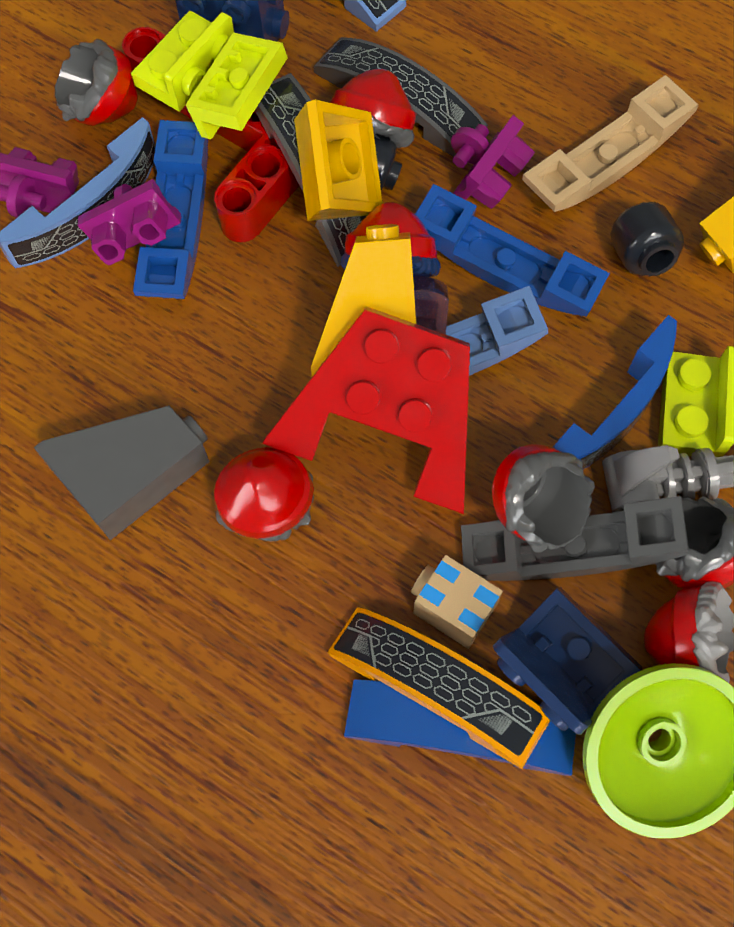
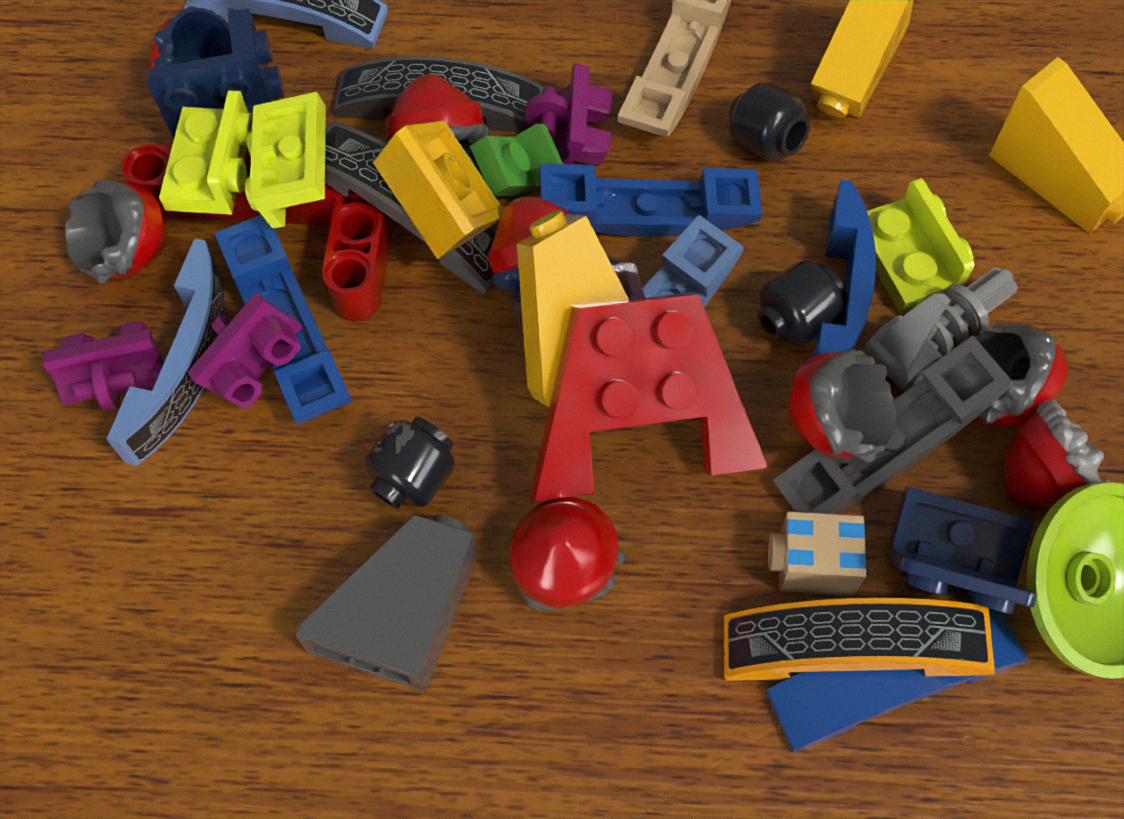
camera: 30 degrees left, 5 degrees down
none -> black head [365,417,455,510]
none -> bright green bracket [470,124,563,196]
none -> black head [758,261,846,346]

